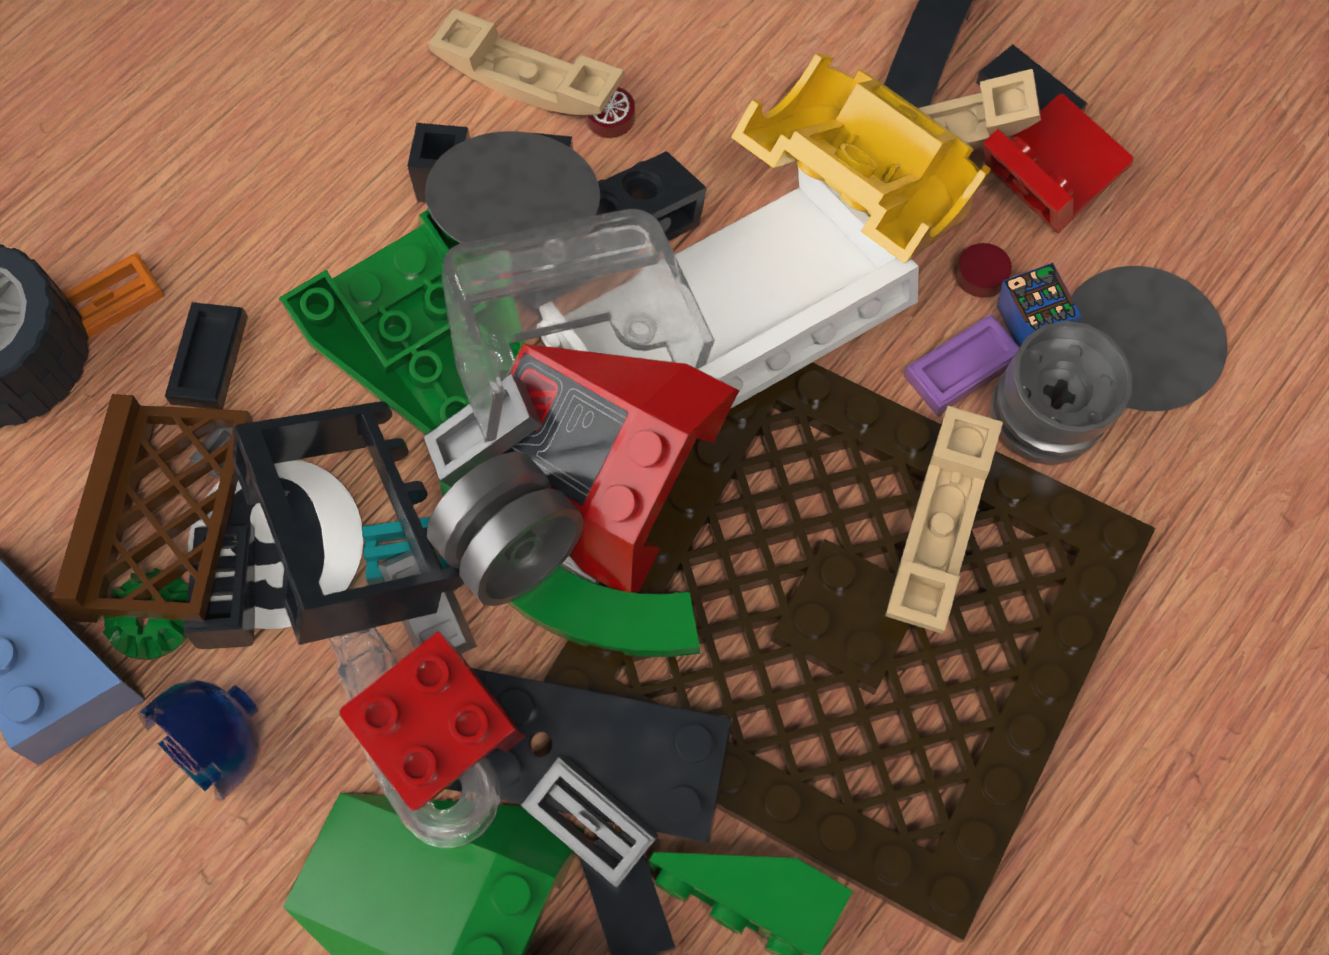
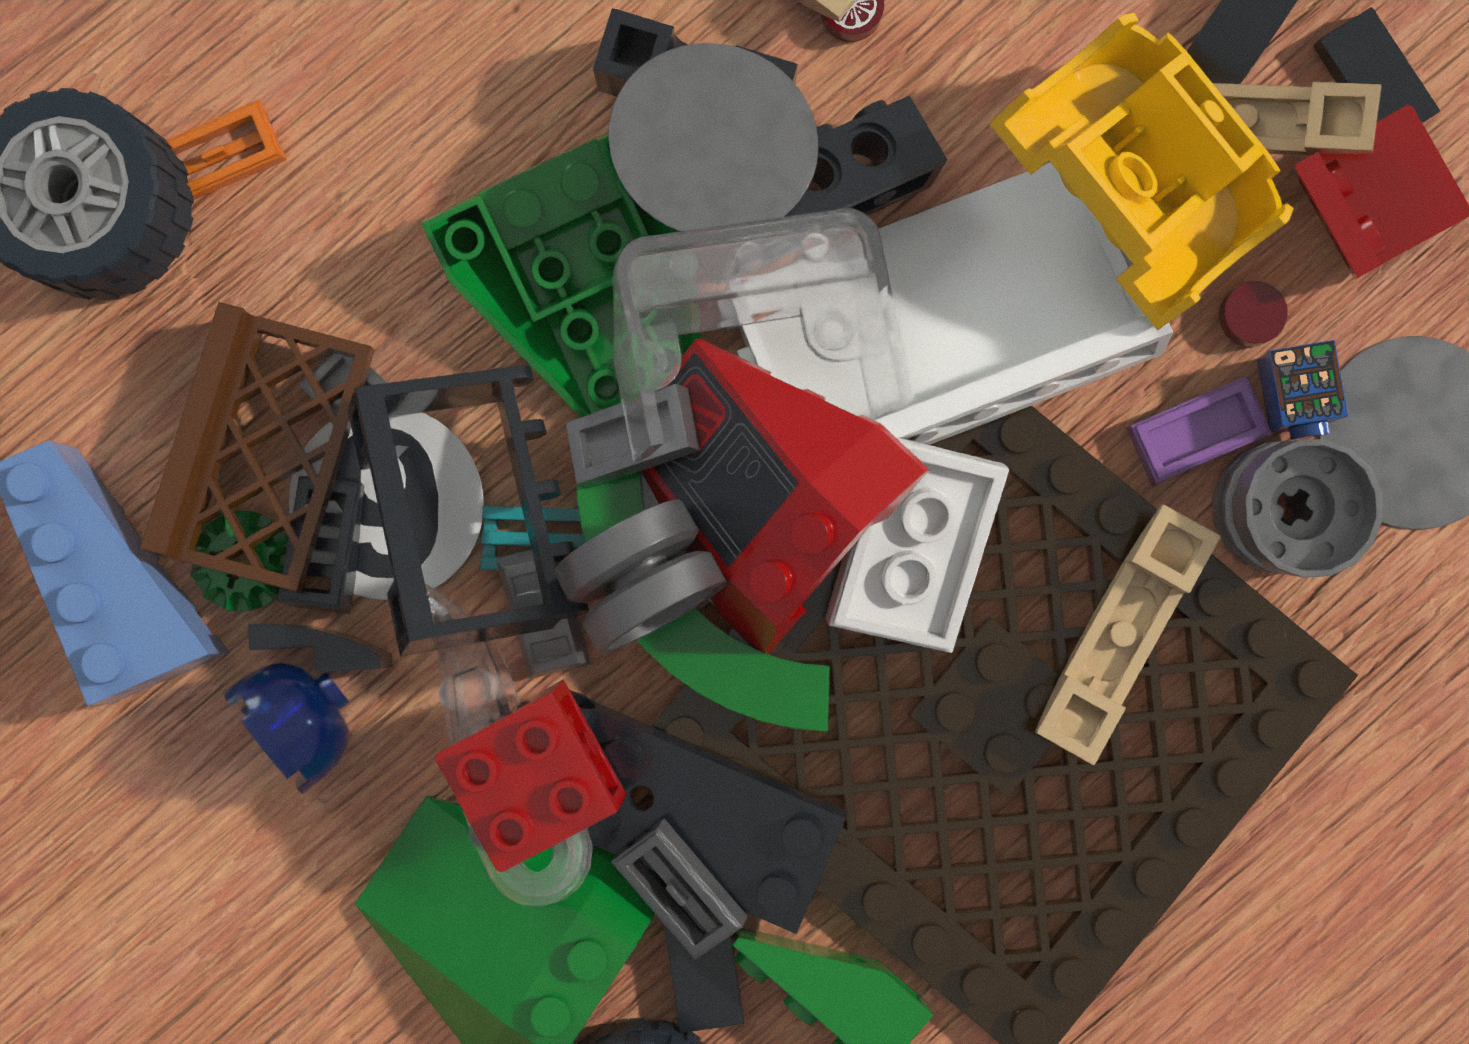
camera: 10 degrees right, 20 degrees up
black tile [165,302,248,409] -> none
none -> black slope [248,624,393,672]
none -> white tile [825,437,1009,653]

